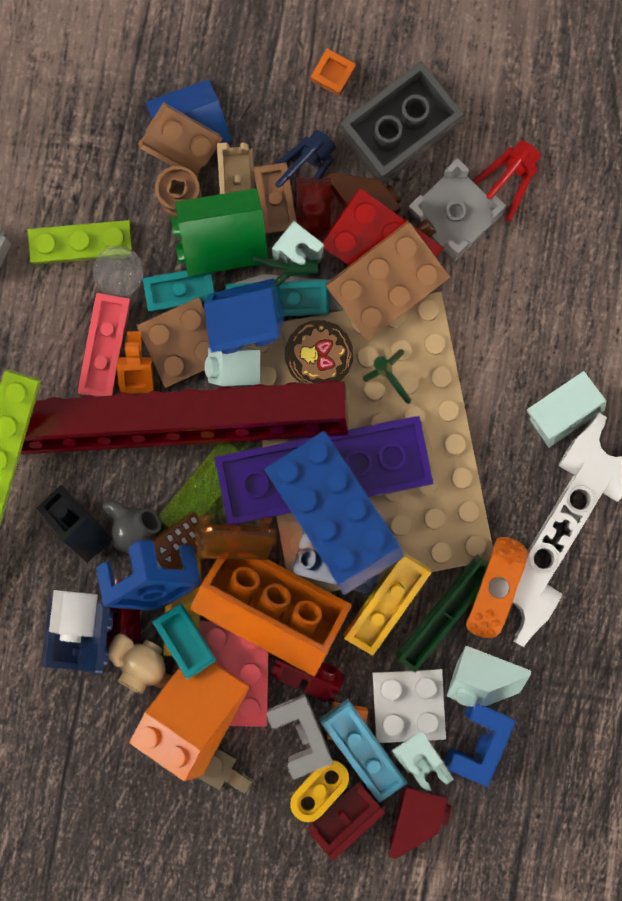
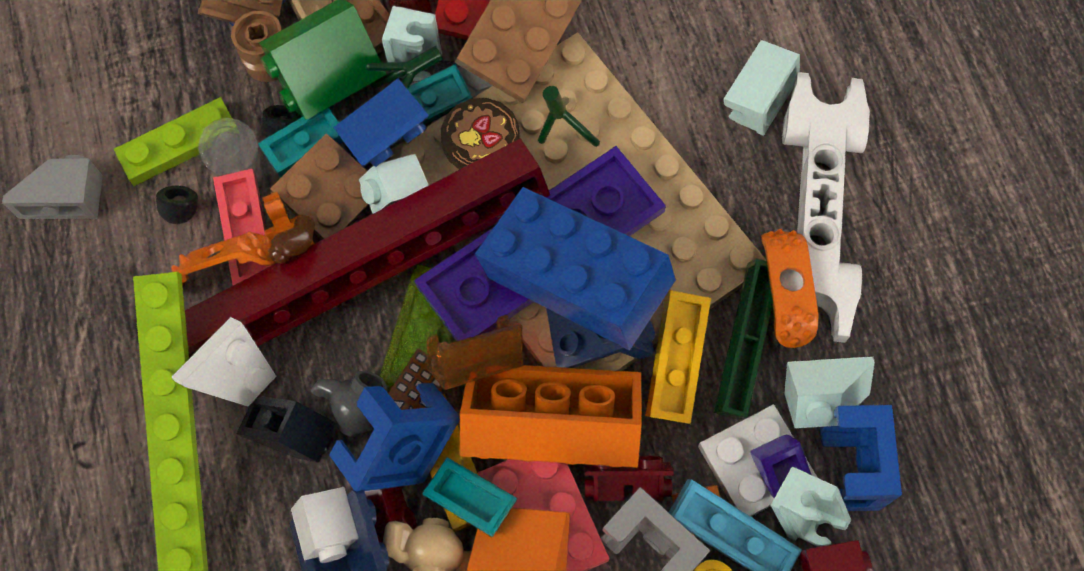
camera: 25 degrees left, 15 degrees down
none -> black piece [156,185,198,224]
none -> orange piece [171,232,276,285]
none -> white wing [172,317,276,406]
none -> black piece [262,105,302,137]
none -> reddish brown arm [268,215,315,264]
none -> dark purple slope [750,434,812,498]

